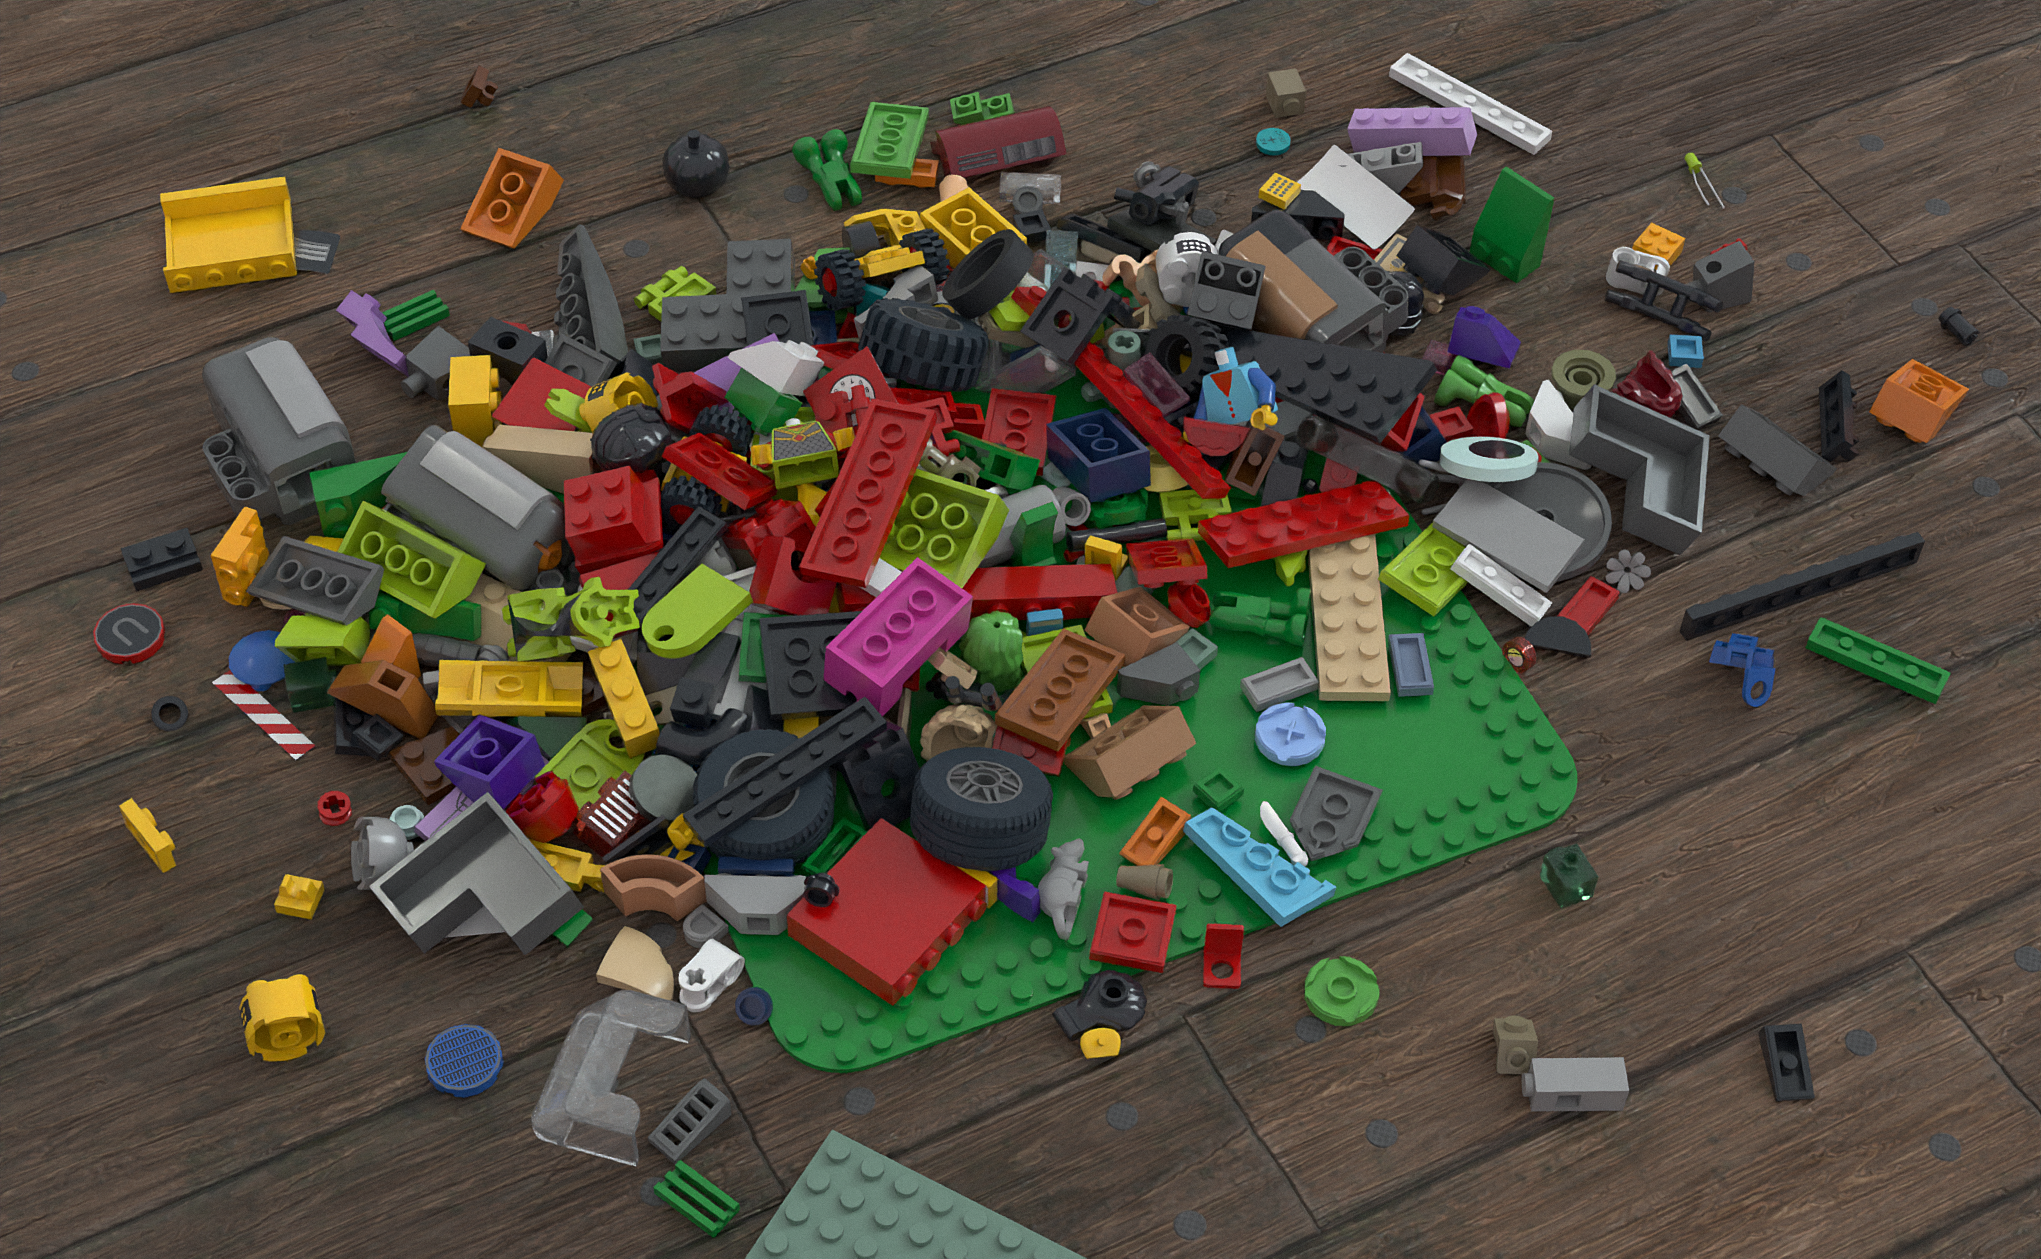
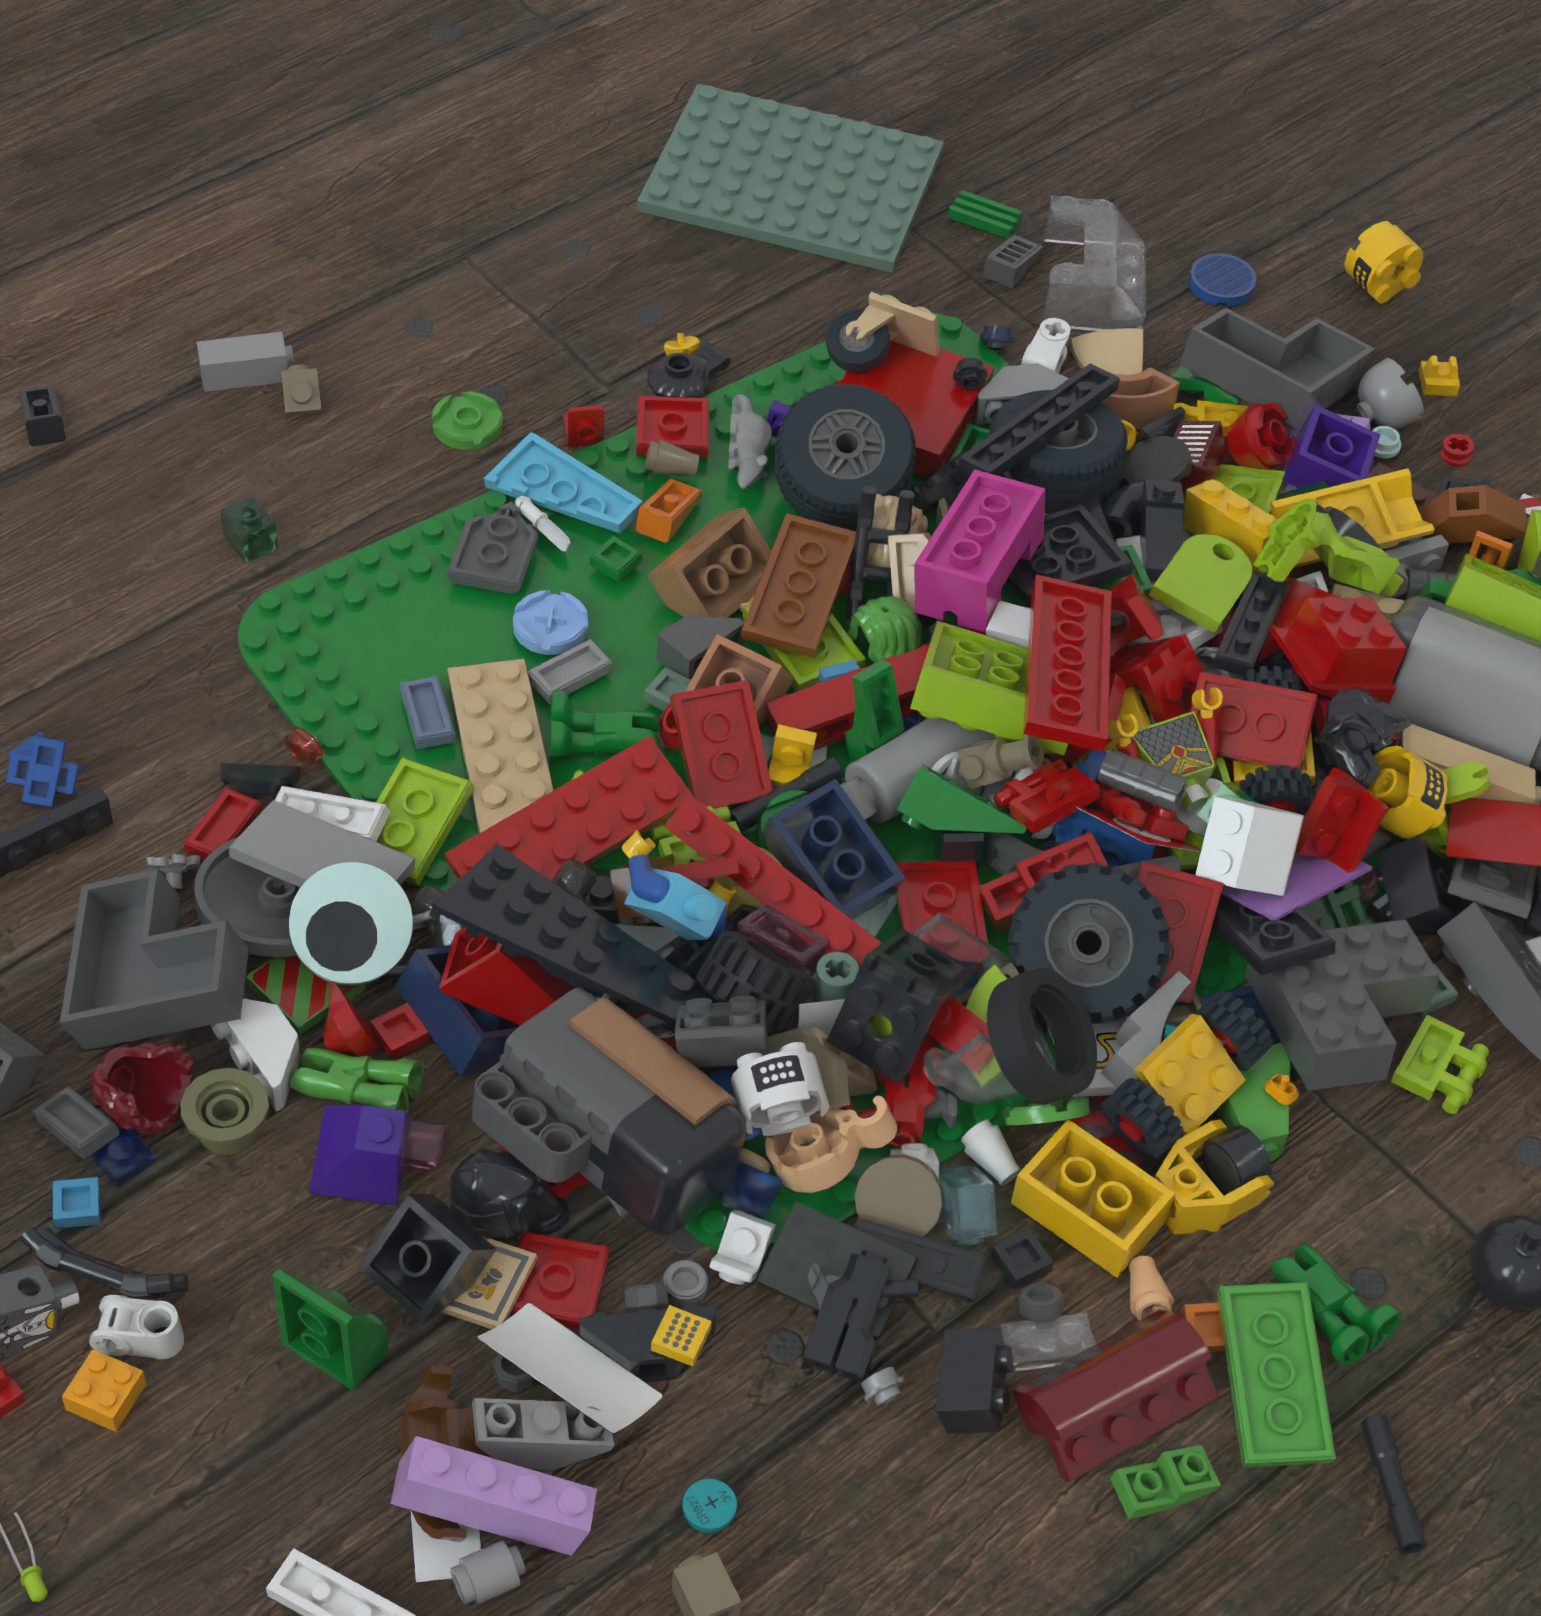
camera: 165 degrees right, 0 degrees up
none -> plate [826,292,940,372]
none -> black brick [936,1328,1013,1433]
none -> dark grey axle [1098,749,1188,812]
none -> black piece [1361,1415,1426,1554]

